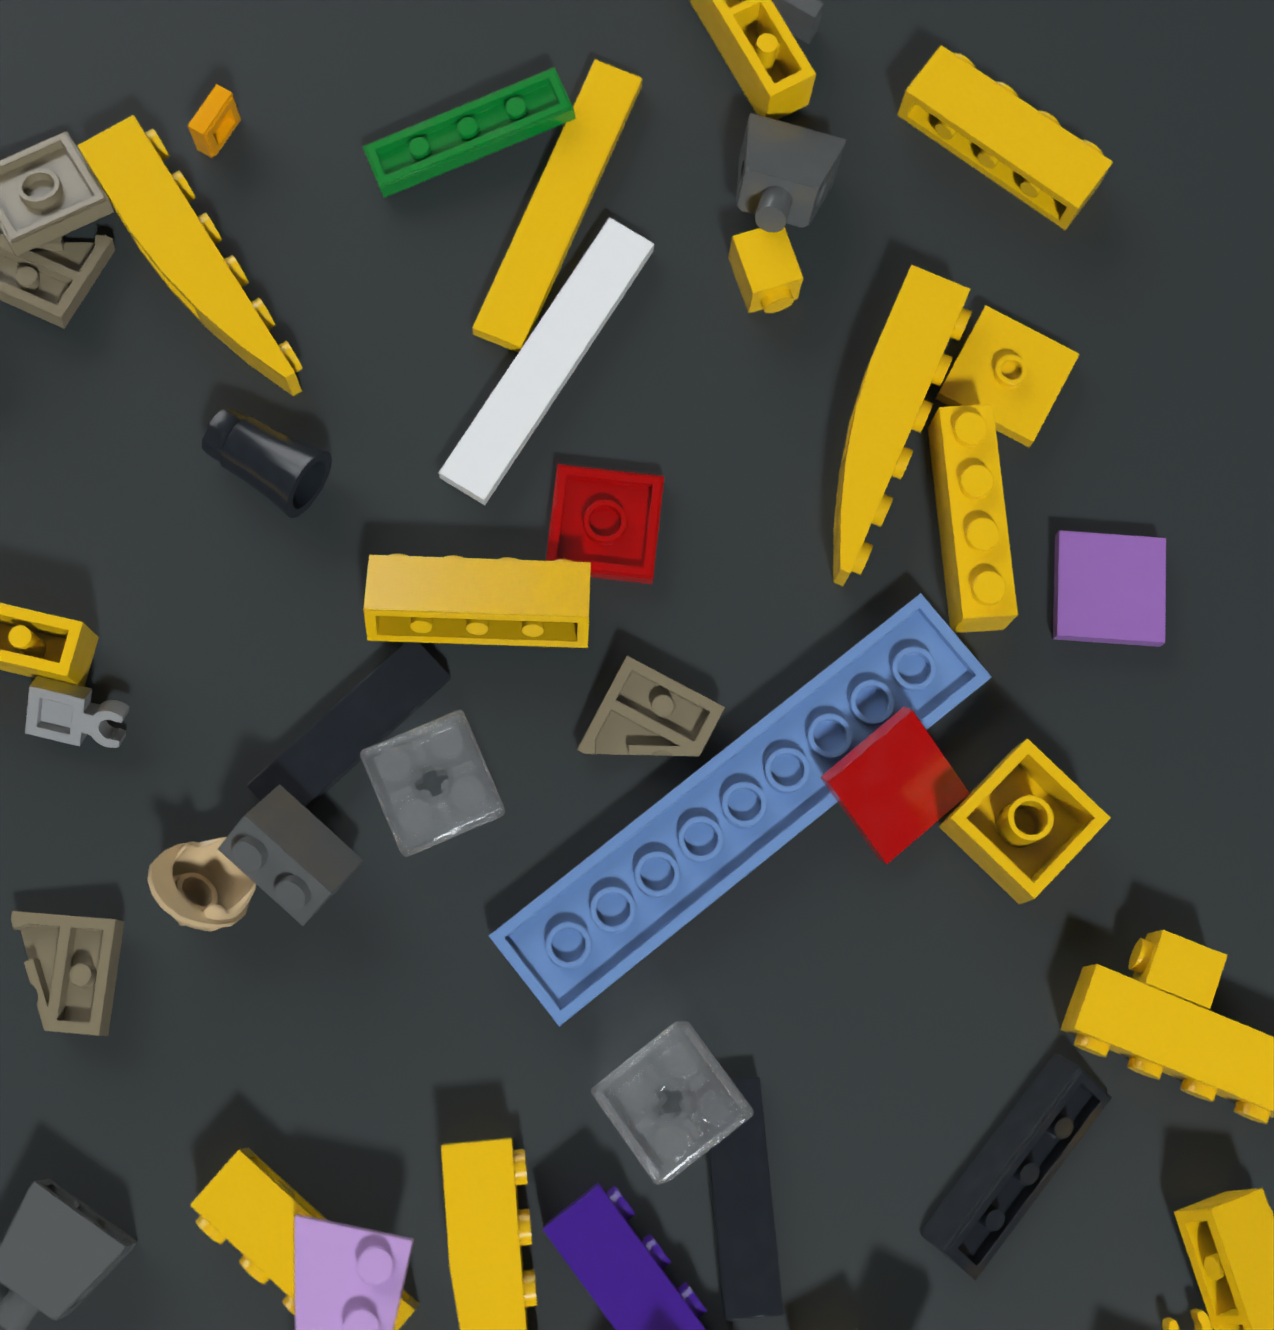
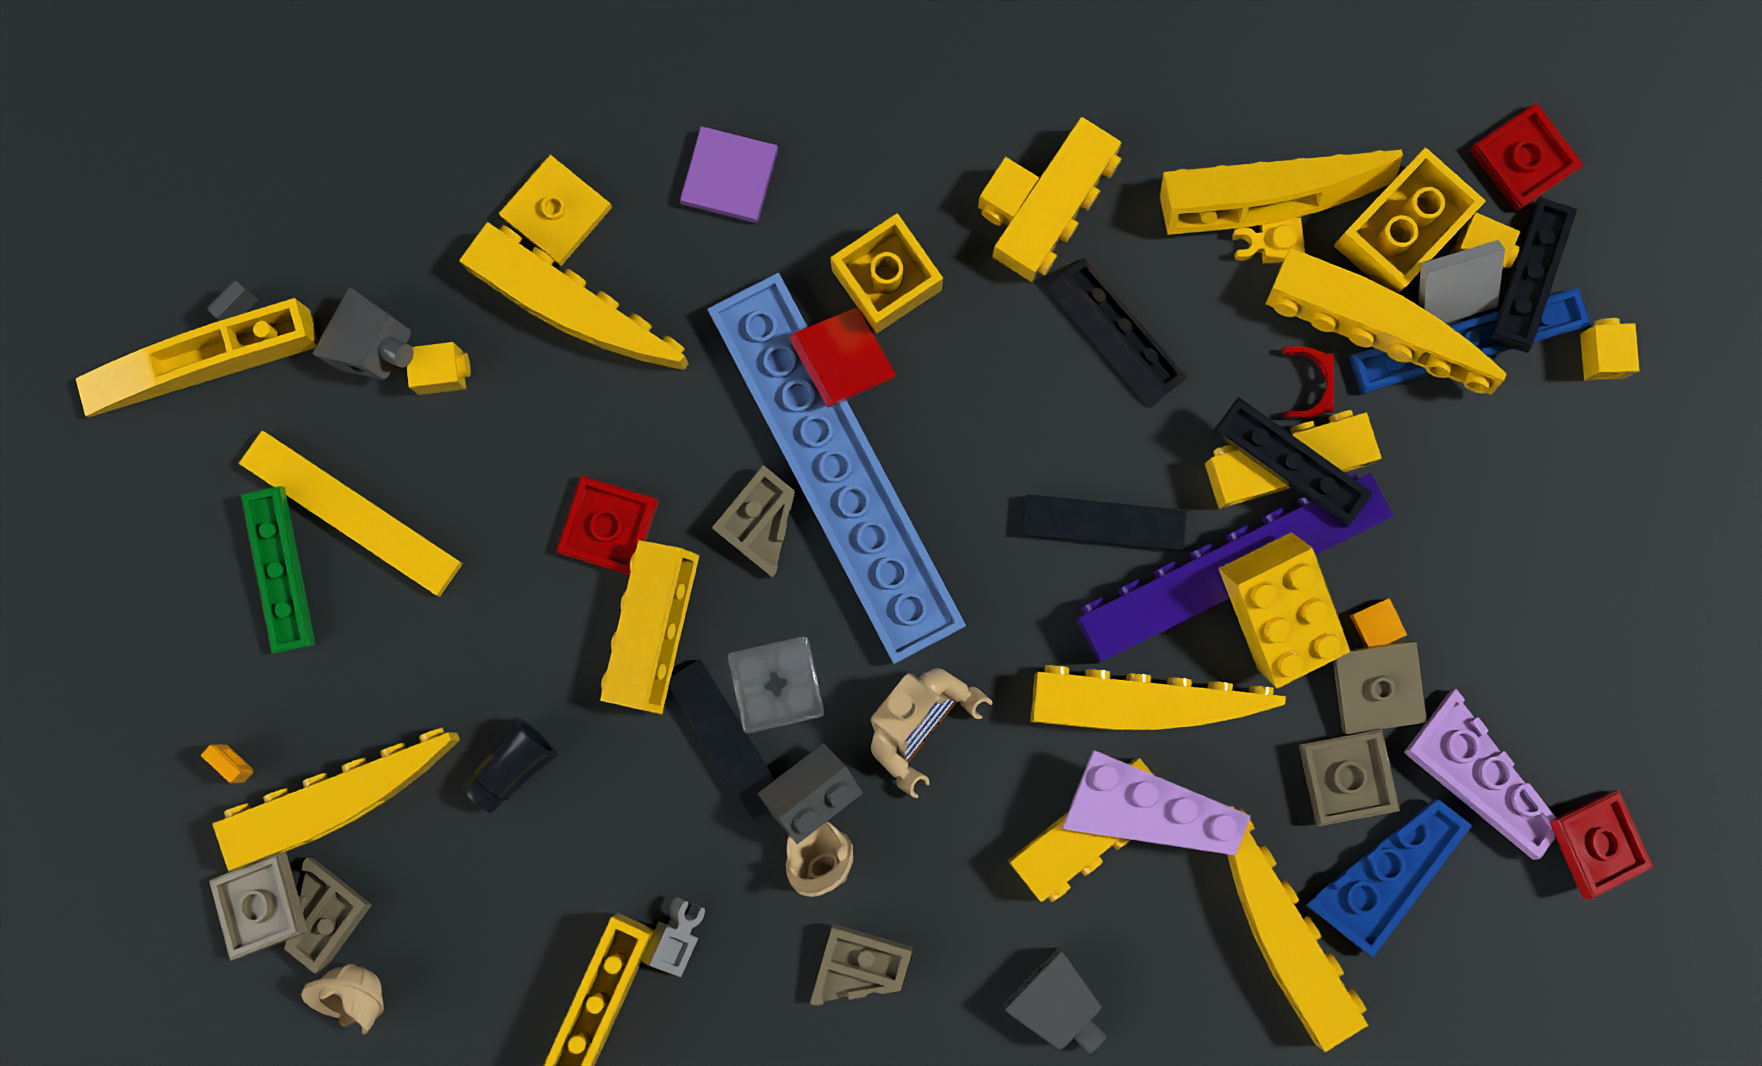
camera: 70 degrees left, 5 degrees up
white tile [438,218,654,505] -> none
clear brick [591,1021,753,1185] -> none
yellow brick [897,45,1113,230] -> none
yellow brick [928,404,1018,633] -> none
none -> tan torso [871,668,992,798]

